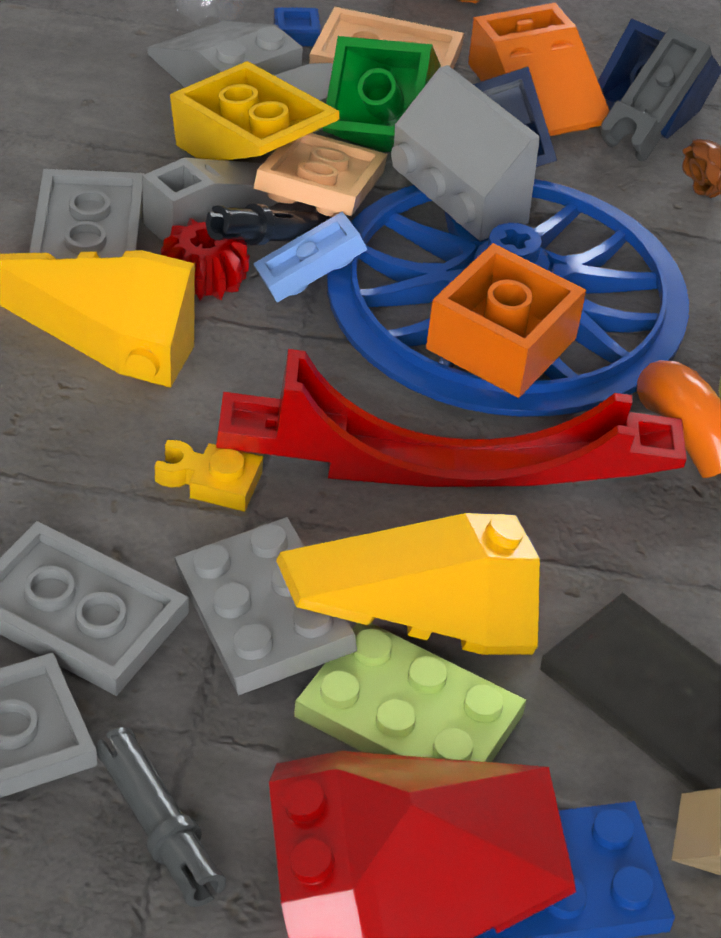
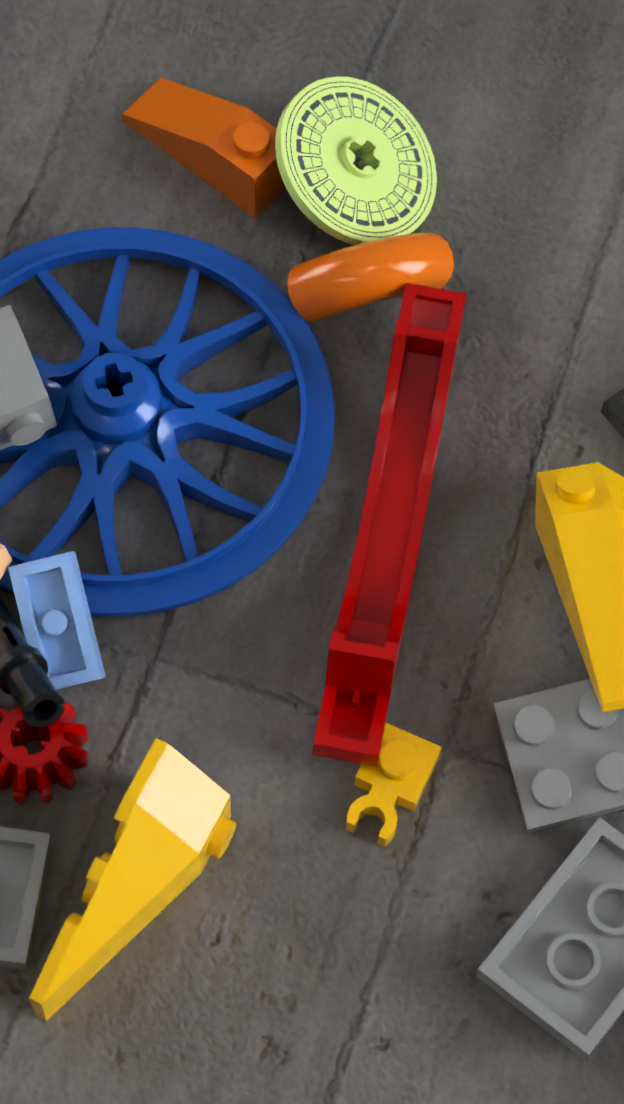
camera: 80 degrees left, 20 degrees up
orange brick [426,243,586,398] -> none

